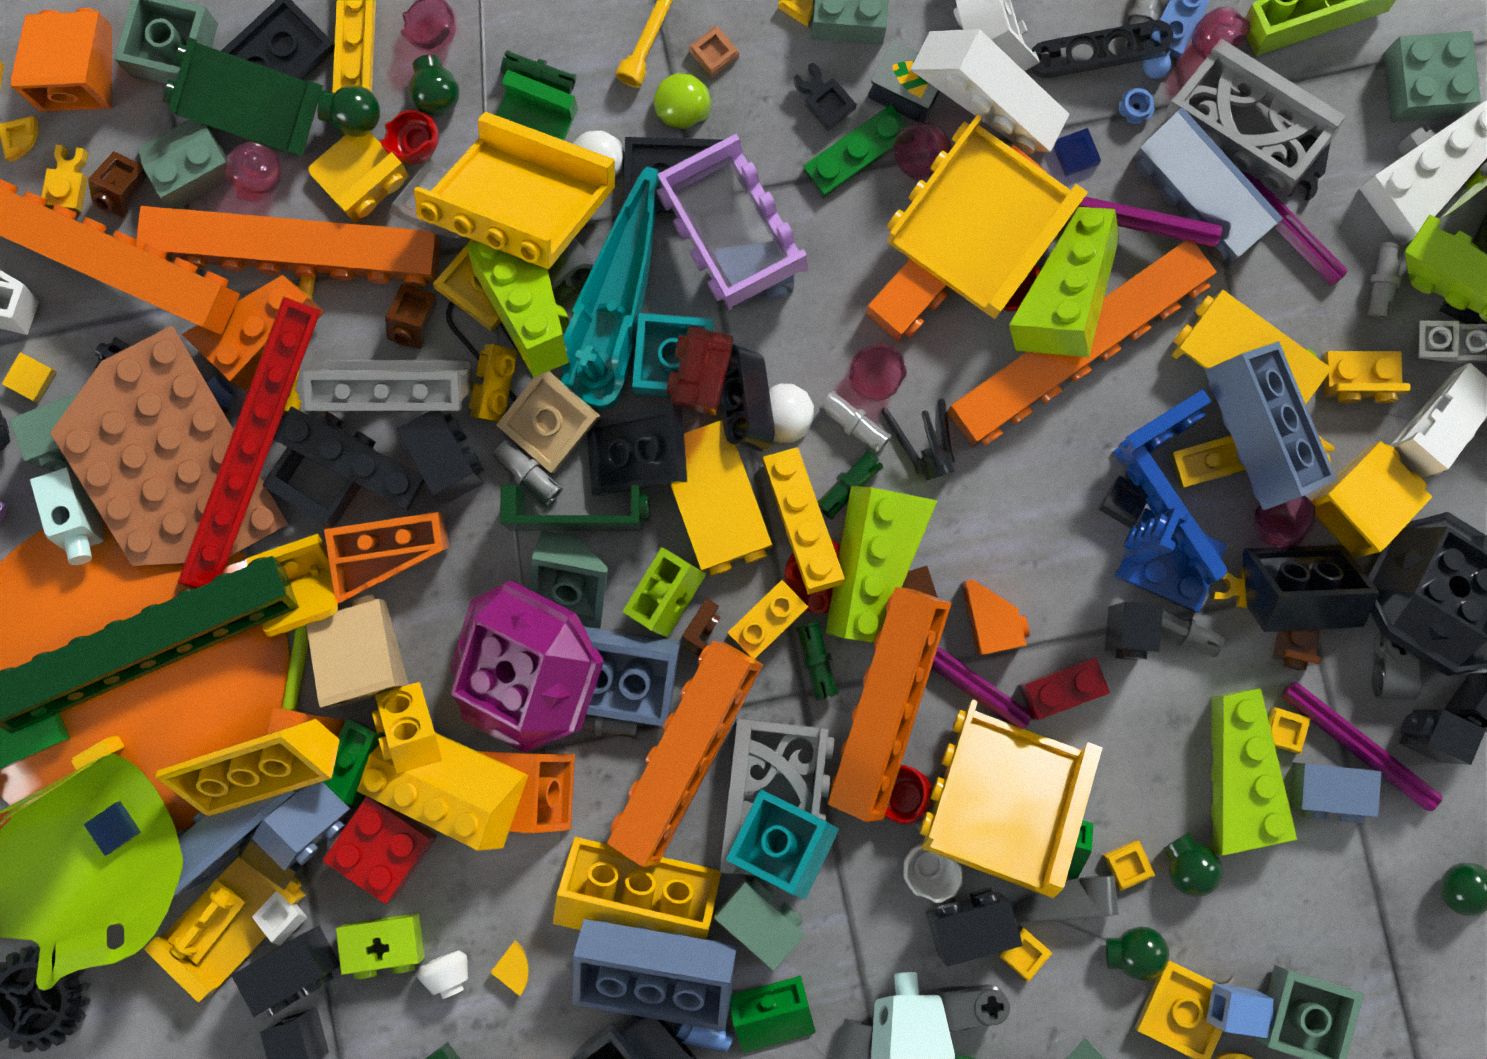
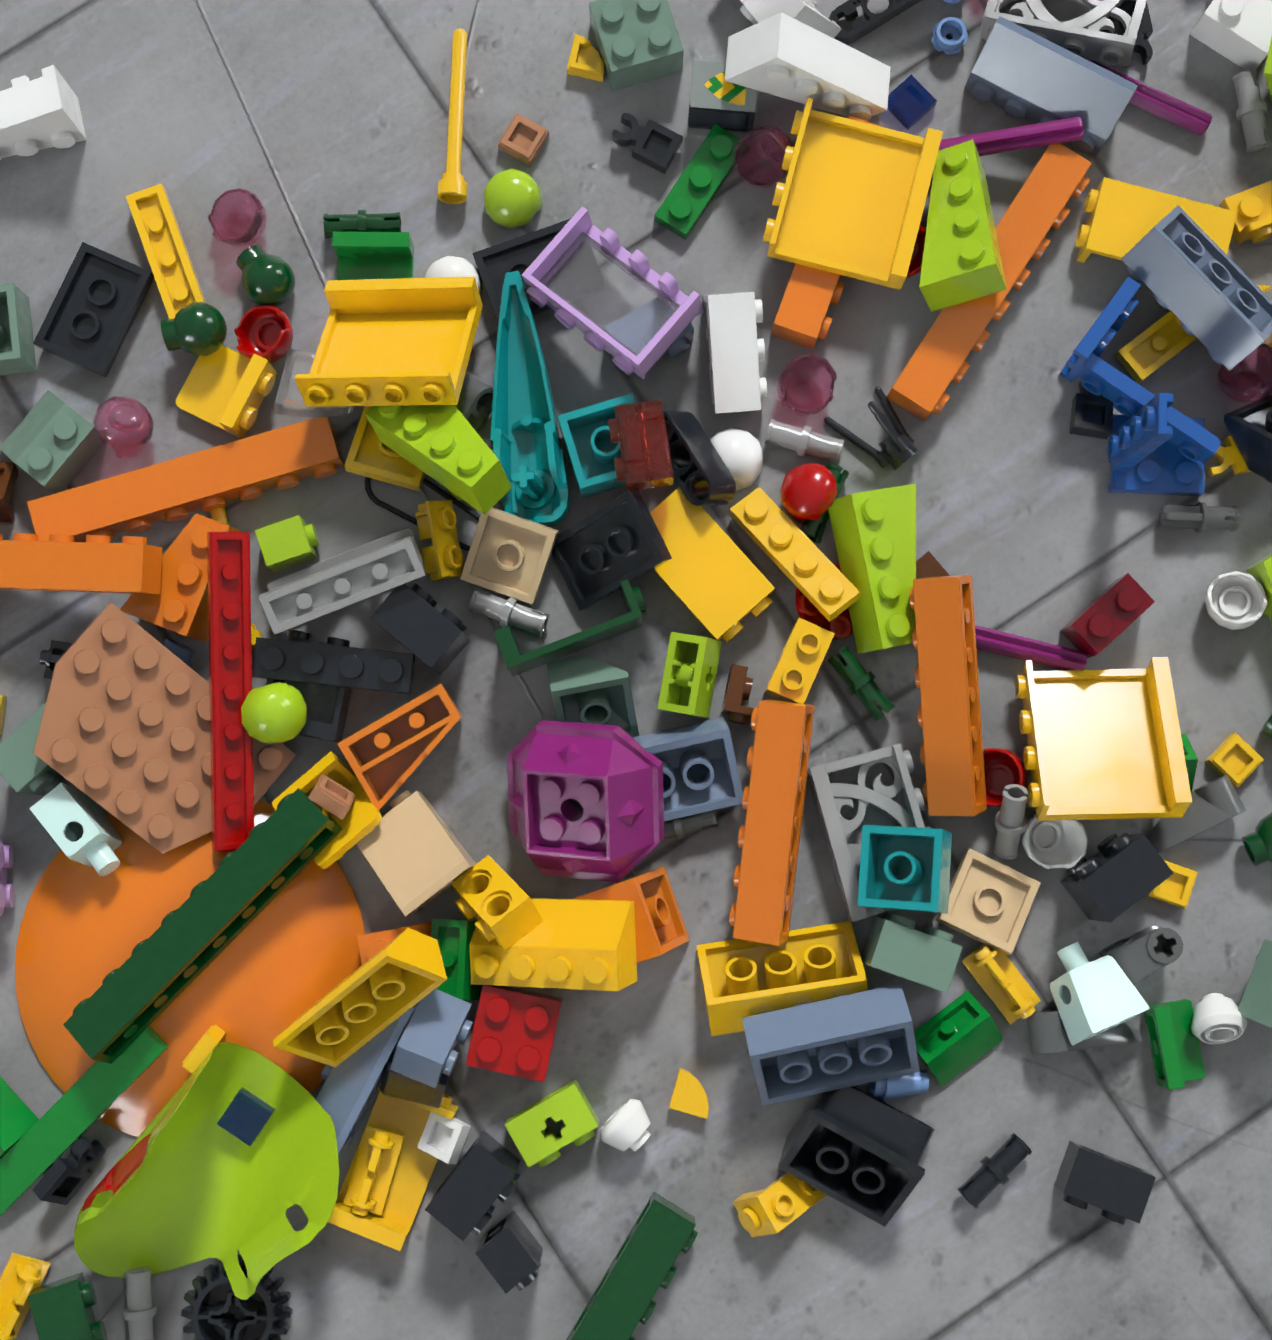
camera: 20 degrees left, 0 degrees up
dark green panel [163,37,323,157] -> none
lime bar [282,625,309,710] -> none
reddish brown bracket [385,284,437,349] -> none
orange slope [961,579,1030,656] -> none
black brick [1105,602,1163,661] -> none
none -> lime hair [241,683,307,744]
none -> lime brick [255,515,320,573]
none -> nougat tile [308,774,355,819]
none -> white wedge [703,292,767,414]
none -> red hair [780,463,837,523]
none -> tan plate [936,848,1041,956]
none -> yellow hinge [961,944,1041,1025]
none -> light grey pin [993,784,1029,860]
none -> white hair [1205,571,1267,630]

